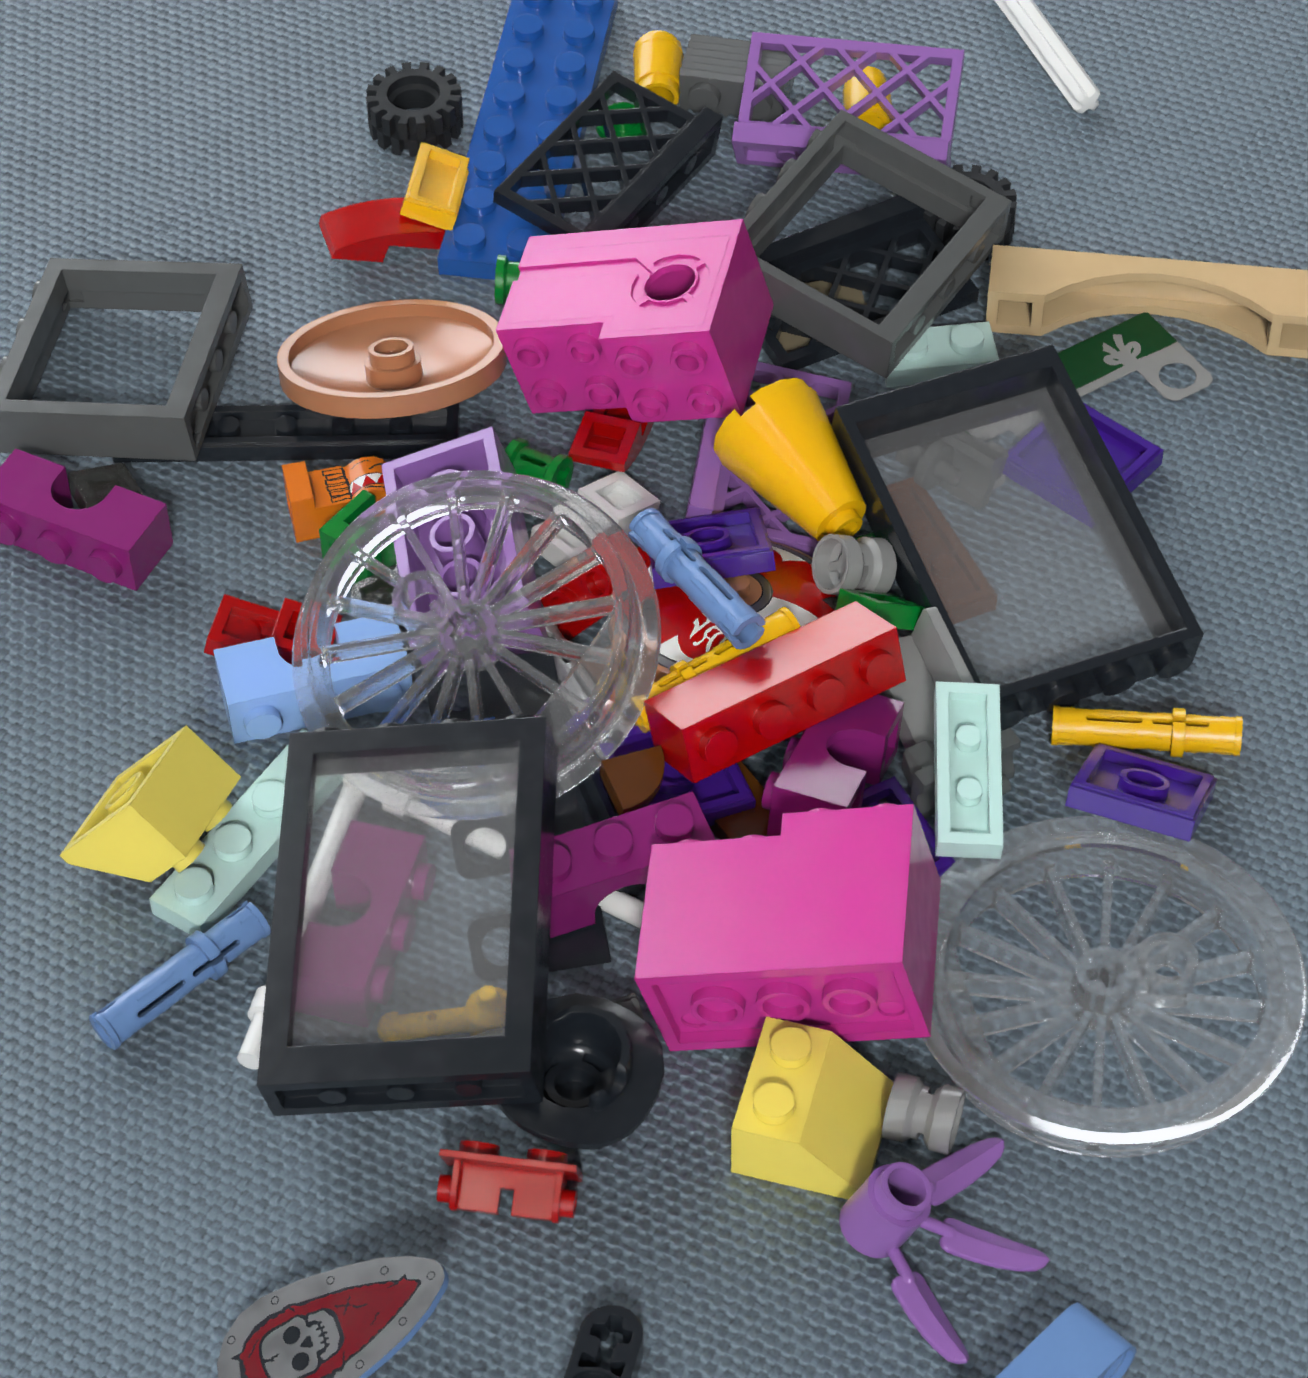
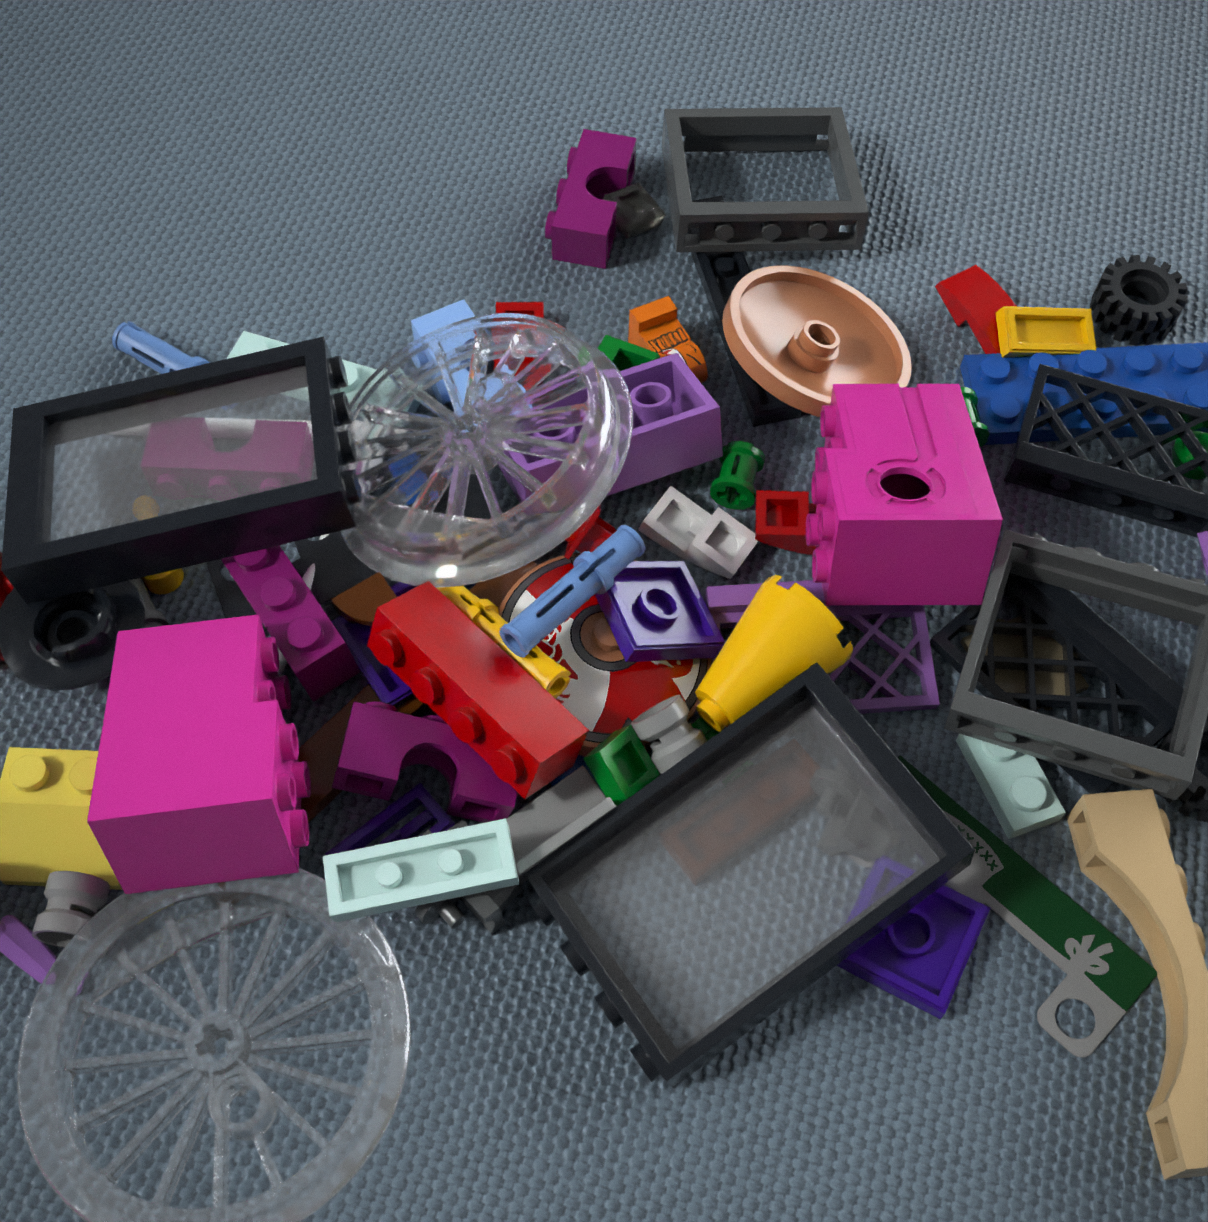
camera: 75 degrees right, 10 degrees up
light yellow slope [59,725,241,882] -> none
yellow pin [1051,705,1243,758] -> none
dark purple tile [1065,743,1217,842] -> none

